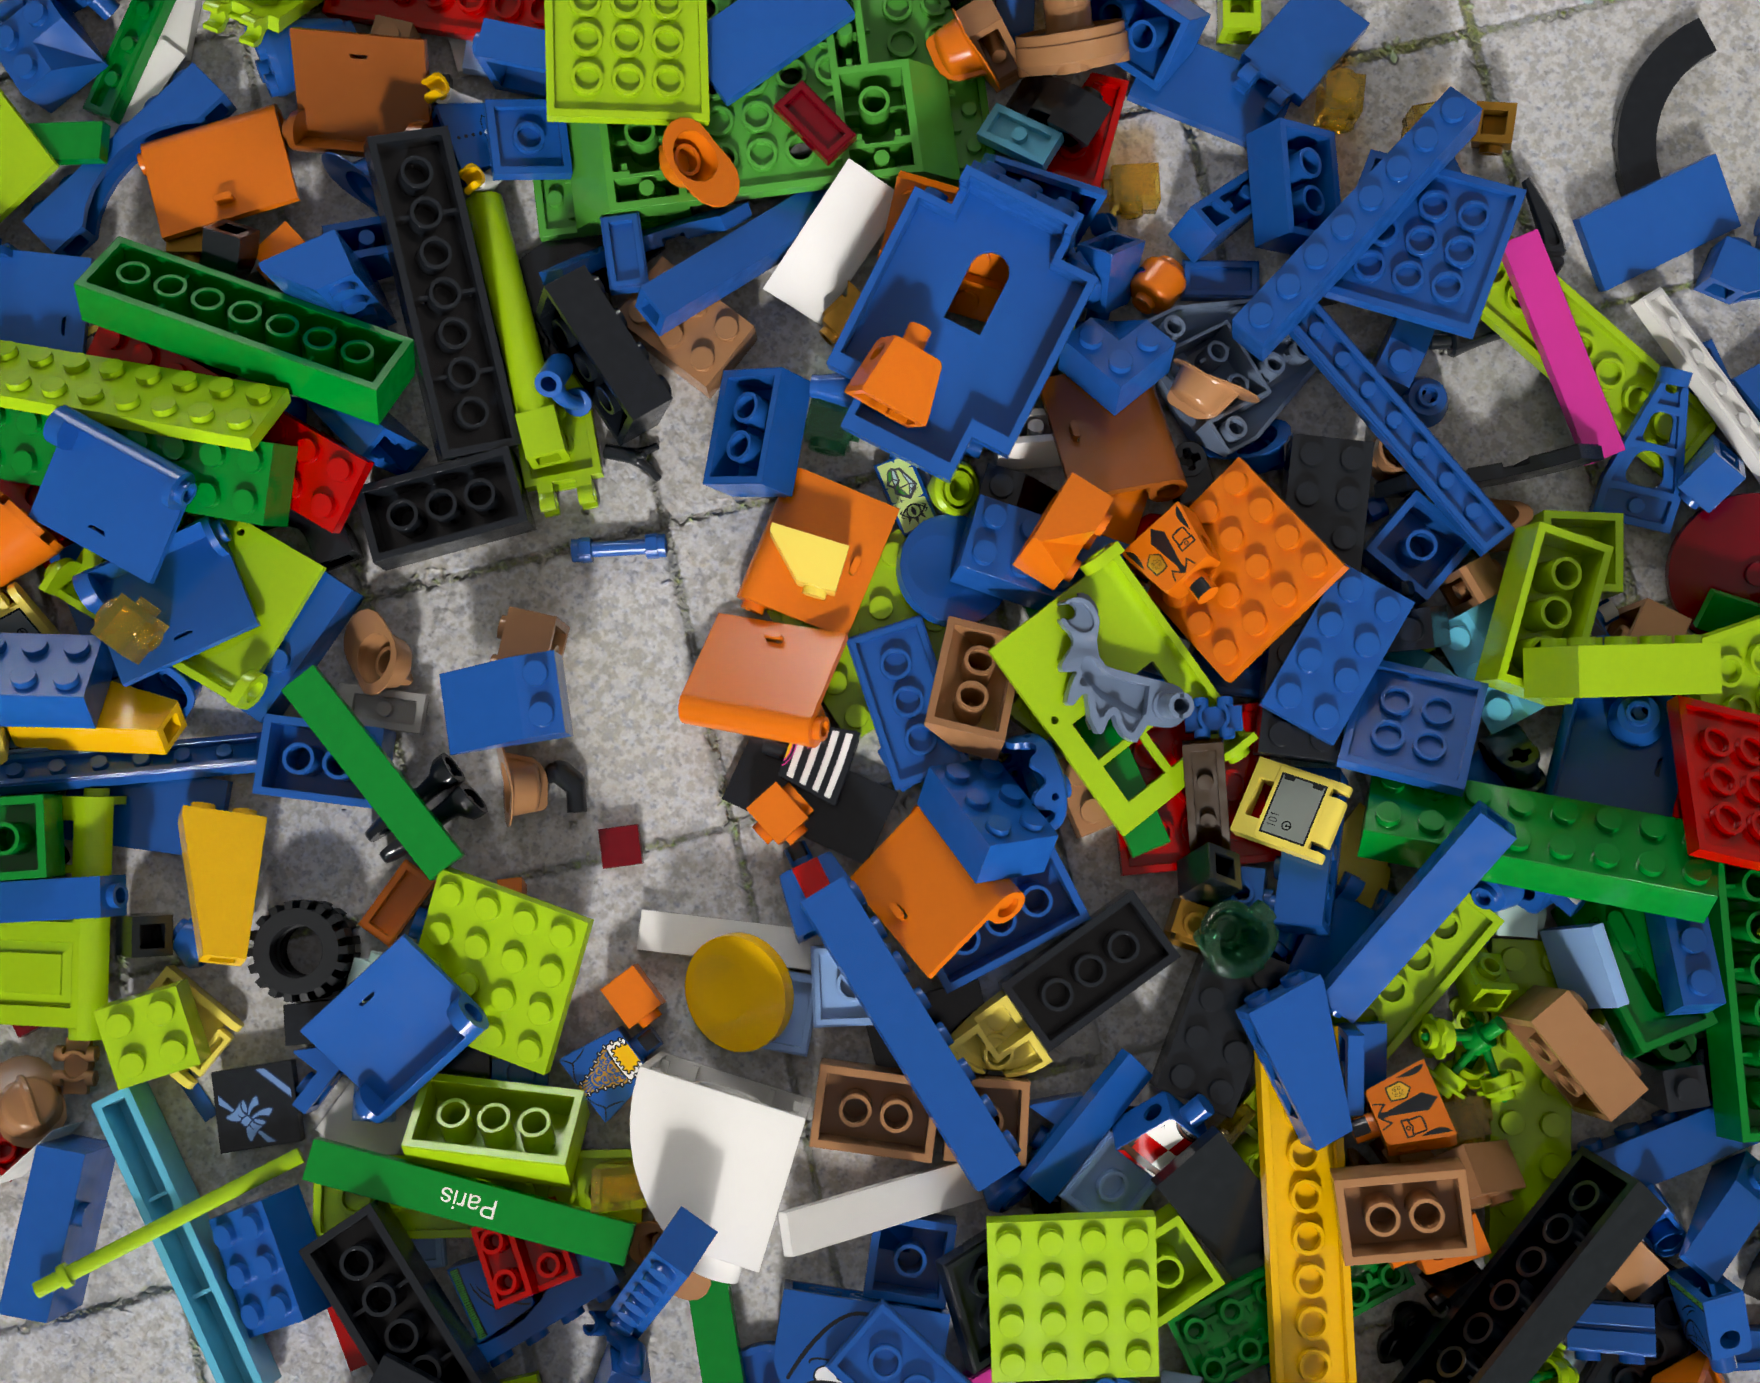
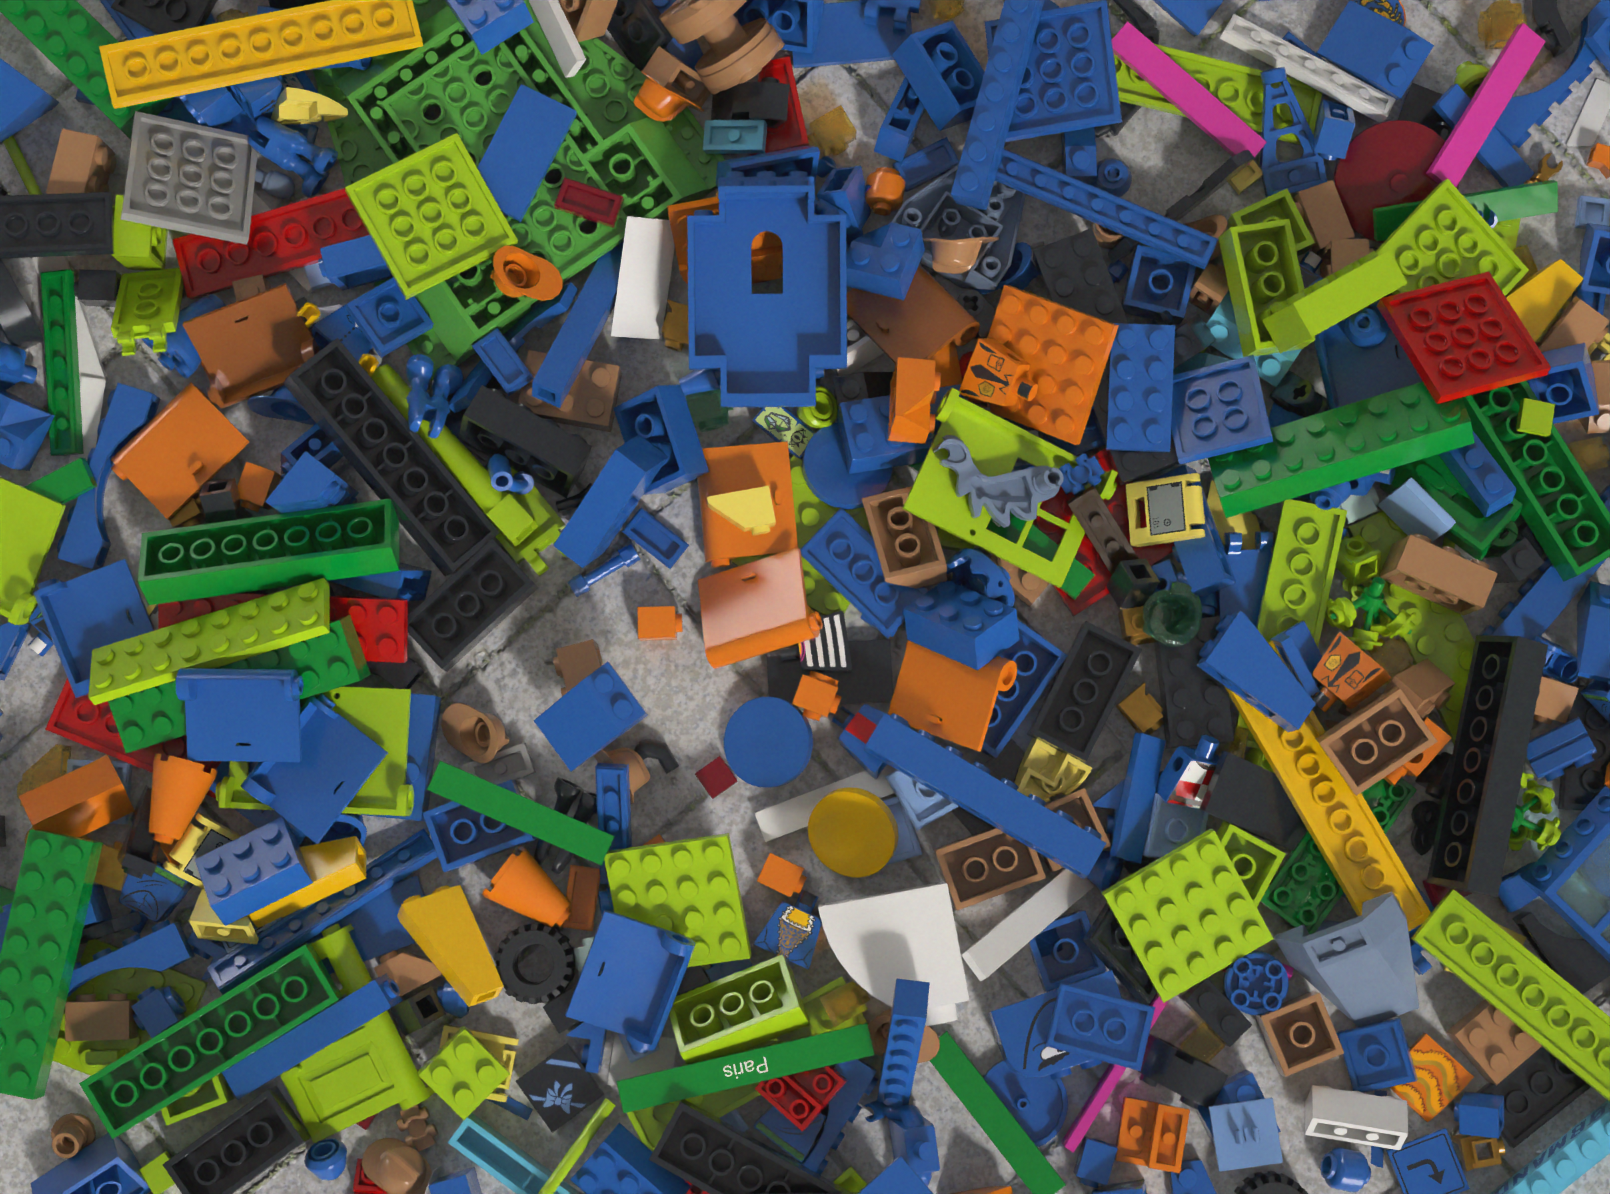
camera: 25 degrees left, 0 degrees up
clear yellow brick [90,593,170,665] -> none
orange torso [844,322,942,428] -> none
blue brick [1323,800,1517,1024] -> none
none -> medium nougat slope [374,950,442,997]
none -> blue piece [405,354,463,438]
none -> orange cone [482,845,572,928]
none -> blue brick [553,434,668,568]
none -> blue tile [595,763,632,884]
none -> blue tile [622,508,689,569]
none -> orange brick [637,606,683,641]
none -> blue piece [724,697,813,788]
none -> pearl gold window [1115,682,1164,735]
none -> light yellow plate [1228,160,1263,195]
none -> medium nougat brick [1293,180,1355,255]

